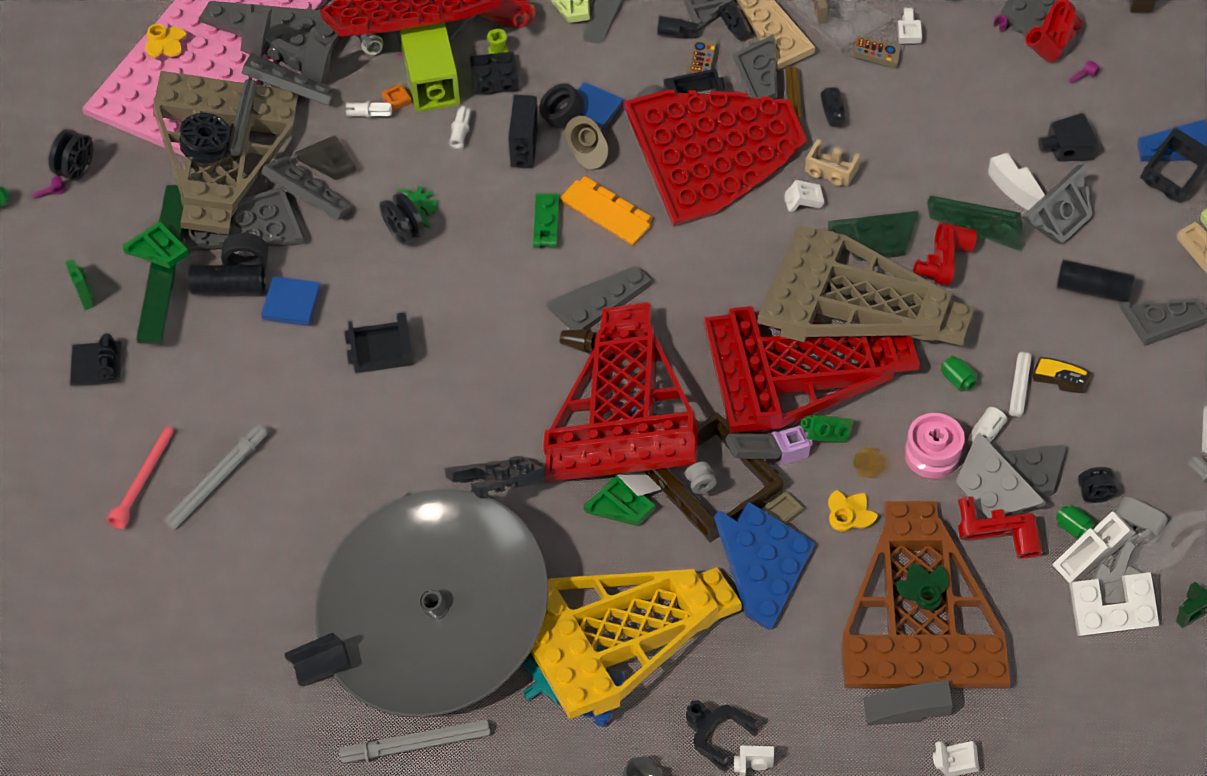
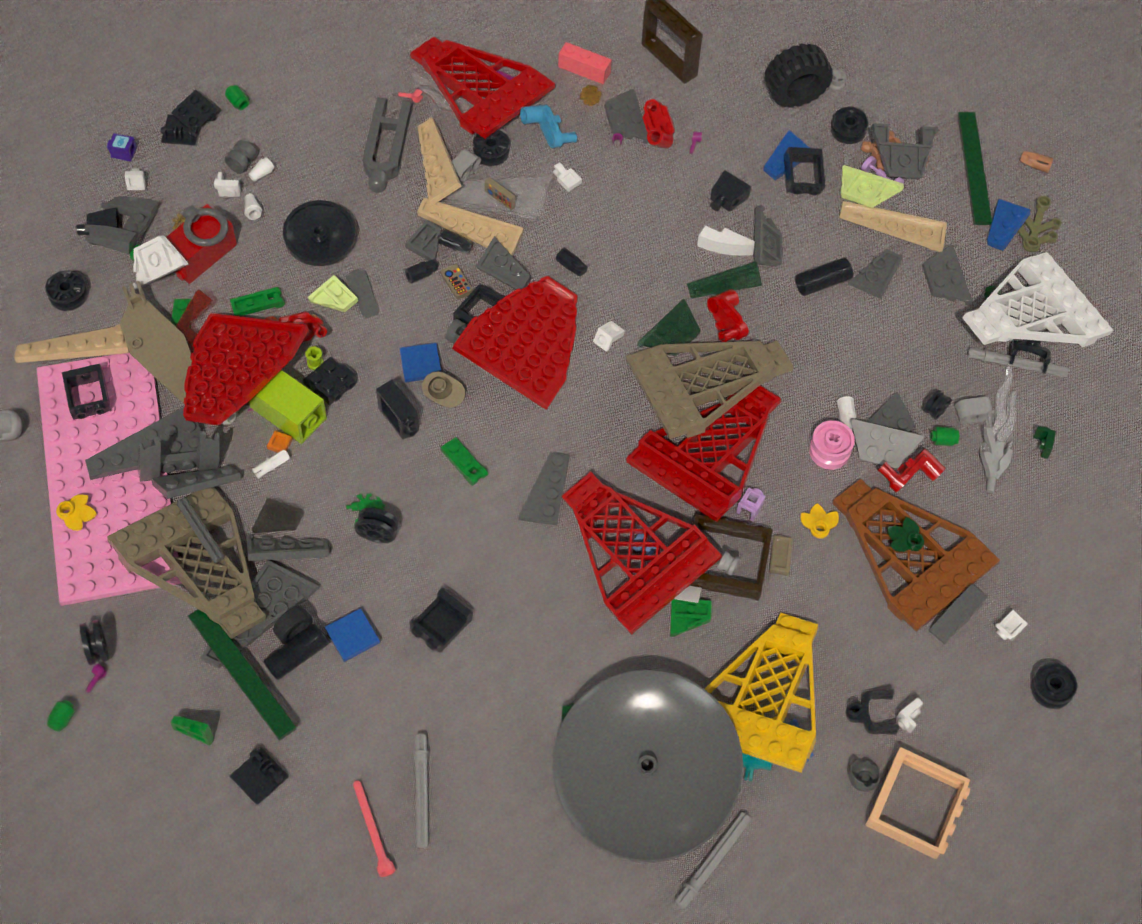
camera: 45 degrees left, 5 degrees up
green wing [122,221,189,268] -> none
black wheel [179,113,230,163] -> none
black panel [284,633,351,687] -> none
black wing [445,456,544,499] -> none
white axle [449,106,471,149] -> none
black tyre [539,83,584,129] -> none
light orange windscreen [559,176,653,246] -> none
dark brown cone [559,329,597,353] -> none
blue wing [714,502,815,630] -> none
dark grey tile [725,434,782,459] -> none
pearl gold axle [786,66,802,122] -> none
green hinge [801,415,854,443] -> none
tan window [805,139,860,187] -> none
dark tan tile [852,35,900,68] -> none
clear yellow gear [853,447,885,478] -> none
green brick [941,356,978,392] -> none
white axle [1009,352,1032,418] -> none
slope [1032,356,1091,393] -> none
white slope [1052,511,1136,583] -> none
white plate [1069,572,1159,636] -> none

